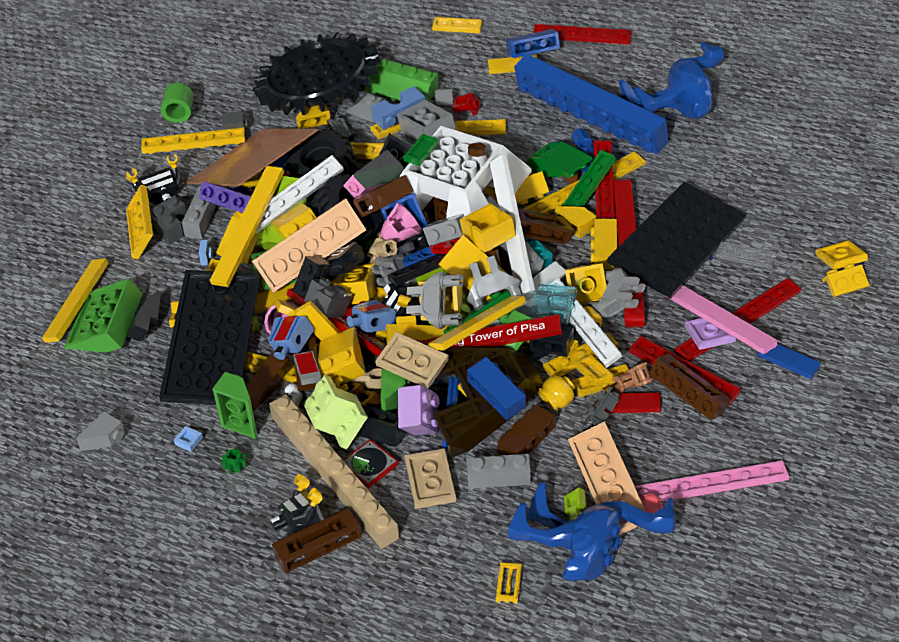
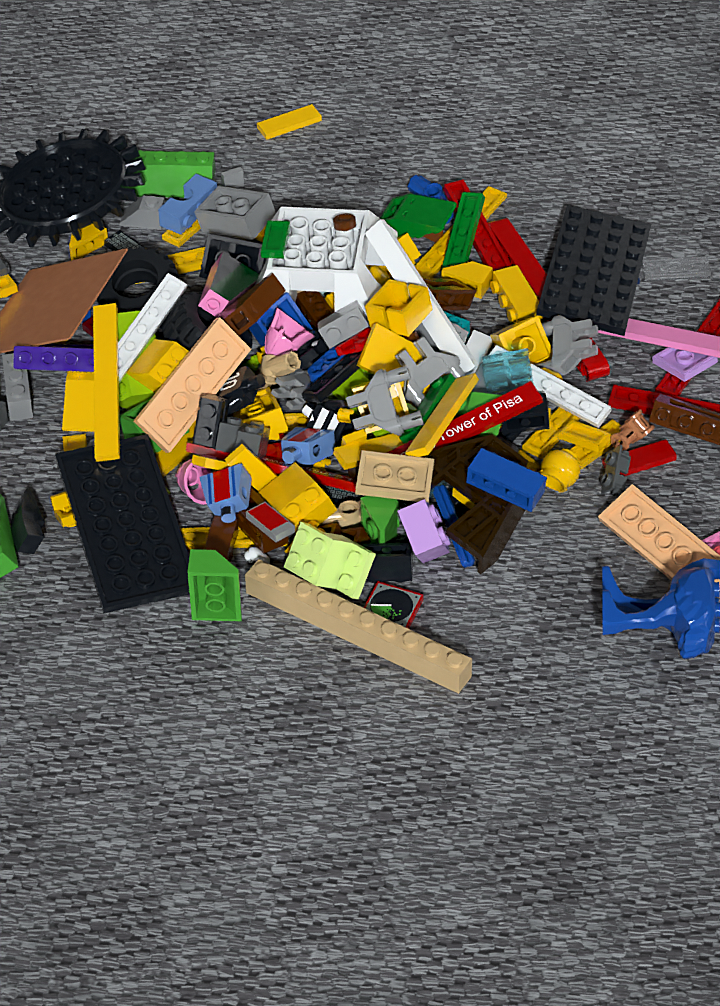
camera: 25 degrees left, 0 degrees up
light grey slope [76,412,125,451] -> none
light blue plate [174,426,203,452] -> none
light blue plate [199,240,213,265] -> none
green gear [221,448,247,474] -> none
black torso [270,474,324,532] -> none
reddish brown brick [272,508,362,574] -> none
tan plate [404,448,456,509] -> none
yellow tile [432,17,482,33] -> none
red bracket [452,93,480,116] -> none
yellow tile [454,119,506,135] -> none
light grey brick [466,454,531,489] -> none
yellow tile [496,562,522,604] -> none
reddish brown brick [497,405,555,456] -> none
blue brick [506,29,560,58] -> none
blue brick [514,54,669,155] -> none
red plate [533,24,632,45] -> none
lime plate [564,487,586,521] -> none
blue animal [618,42,724,120] -> none

